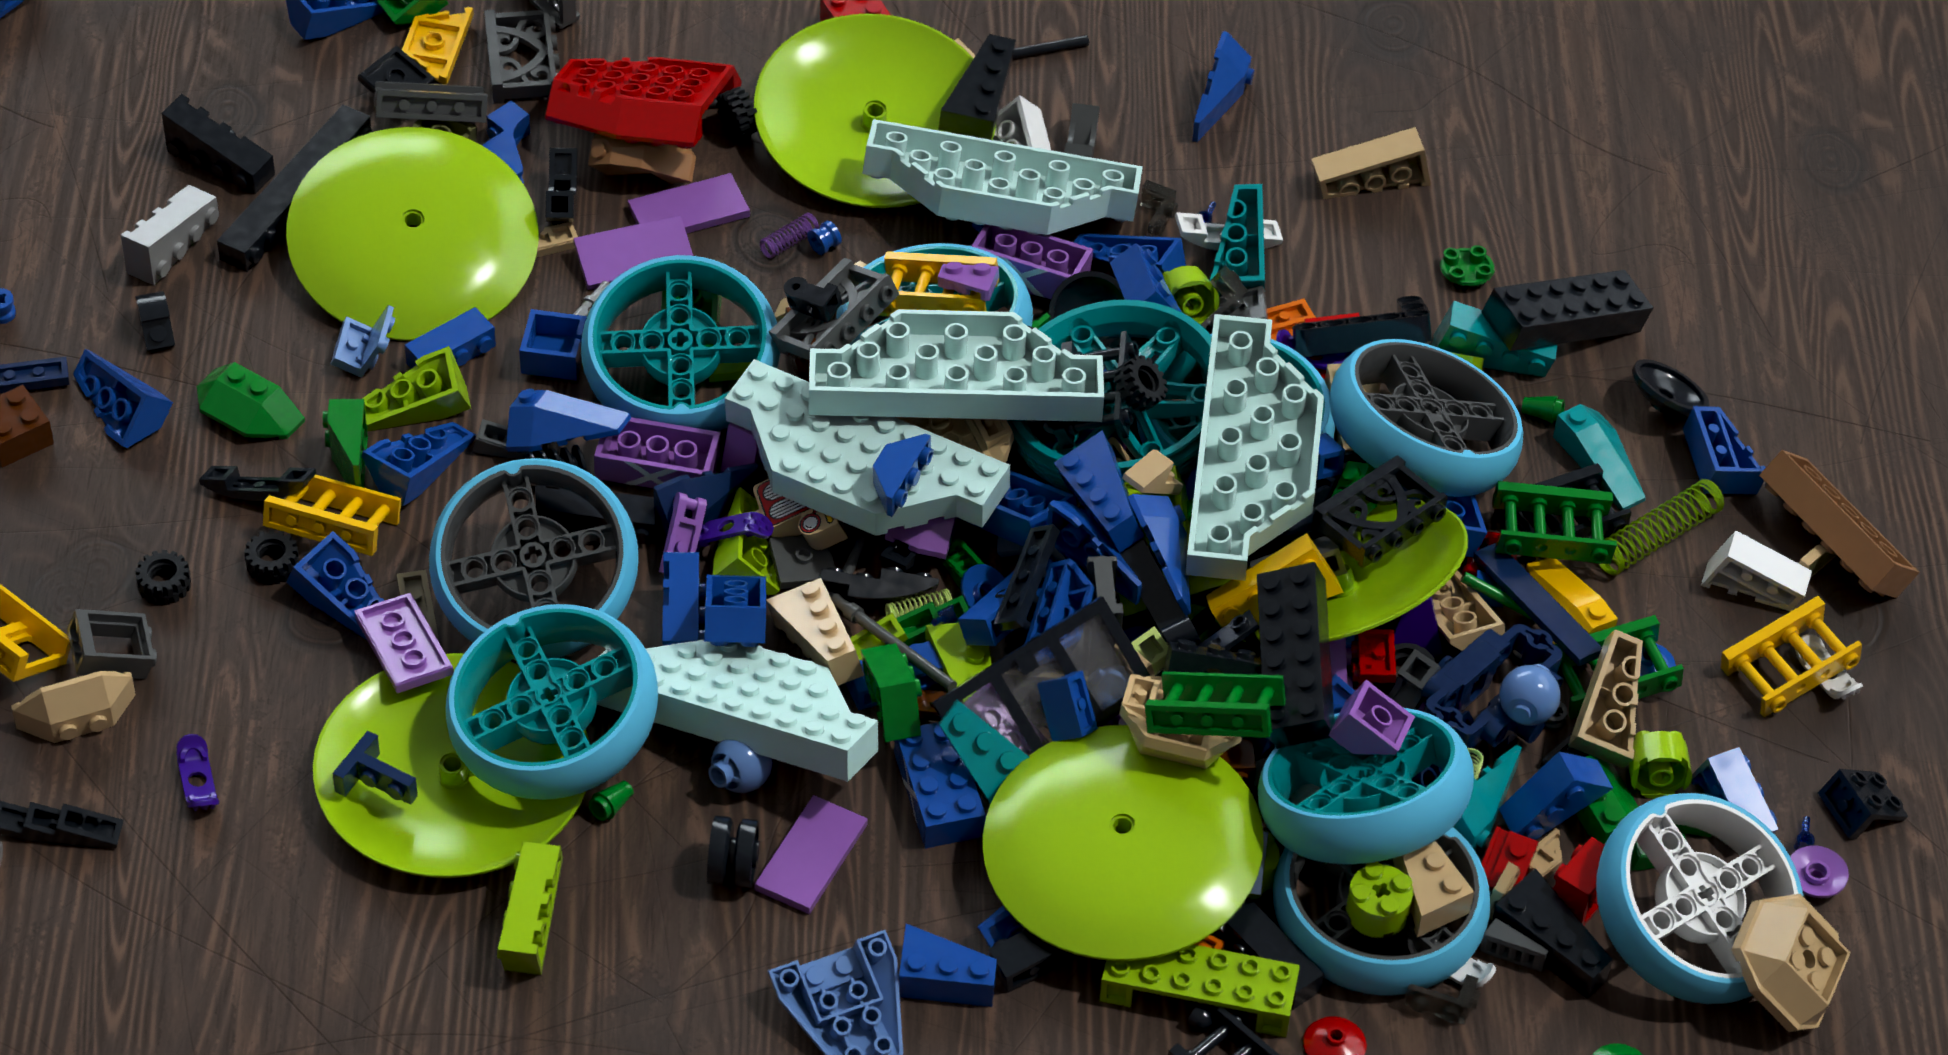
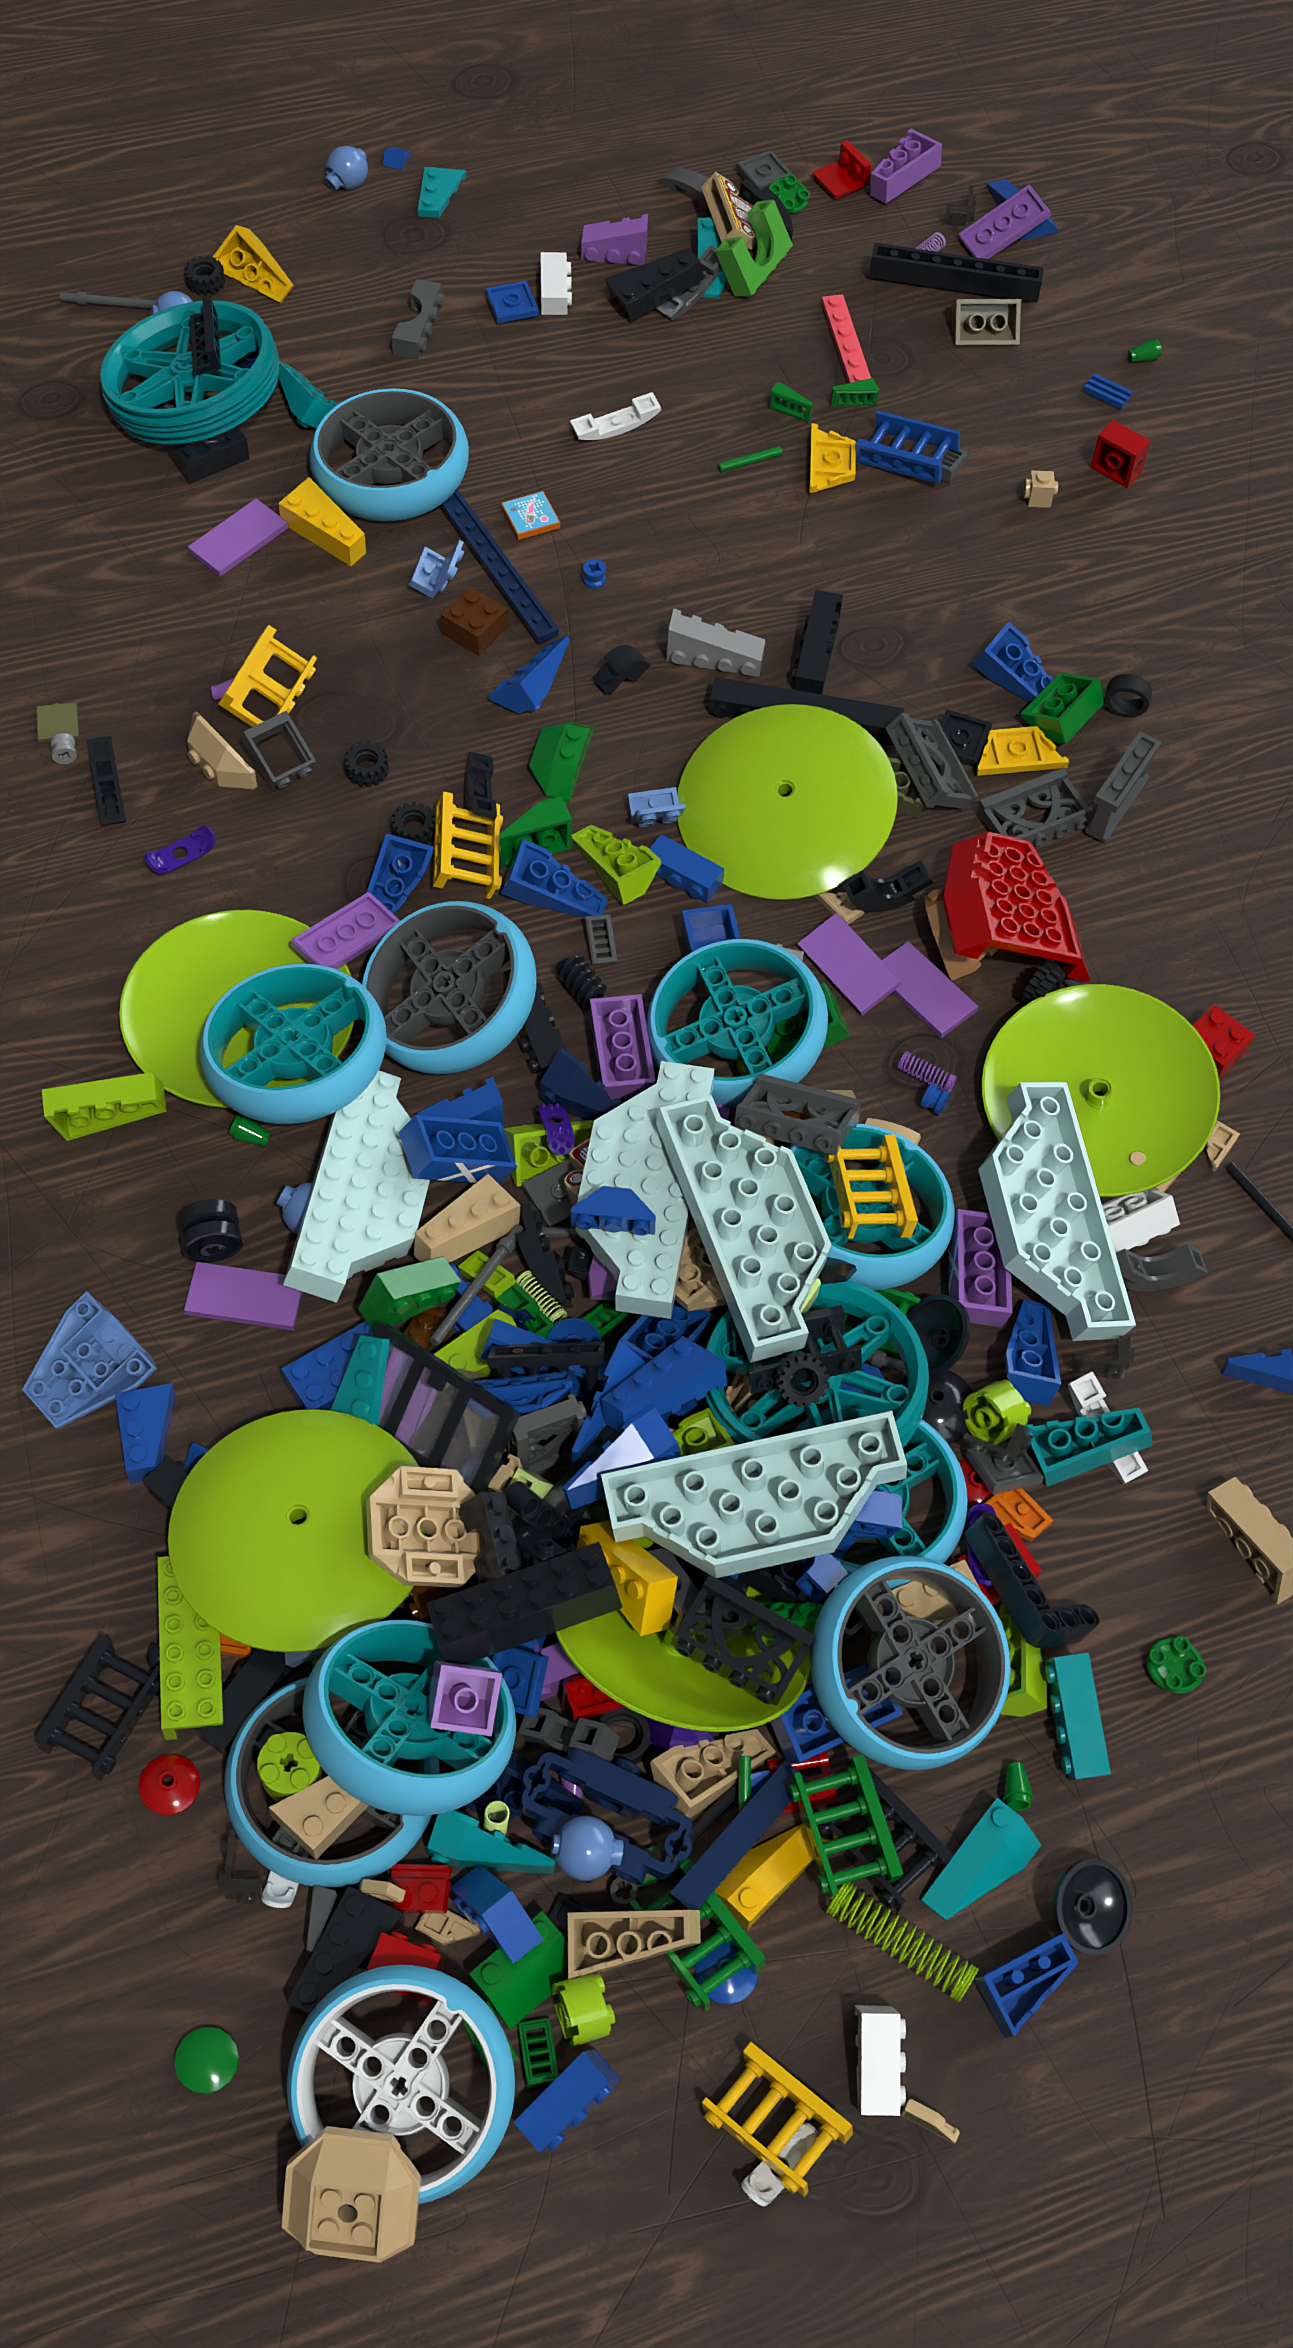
camera: 70 degrees right, 10 degrees up
bracket [333,730,418,805] -> none
blue arch [482,101,530,184] -> none
blue wedge [506,389,631,452] -> none
medium lavender plate [659,492,707,573] -> none
black leg [784,277,842,323] -> none
medium lavender wing [937,262,999,301] -> none
black wedge [938,34,1016,140] -> none
blue panel [1037,670,1098,741] -> none
blue wedge [1110,243,1182,312] -> none
tan slope [1122,450,1183,495] -> none
green fence [1145,671,1286,738] -> none
clear blue hand [1198,201,1217,223] -> none
black brick [1482,270,1653,351] -> none
medium nougat brick [1759,450,1920,598] -> none
medium lavender dish [1790,846,1849,898] -> none
clear blue hand [1794,816,1815,850] -> none
black bracket [1818,769,1908,839] -> none

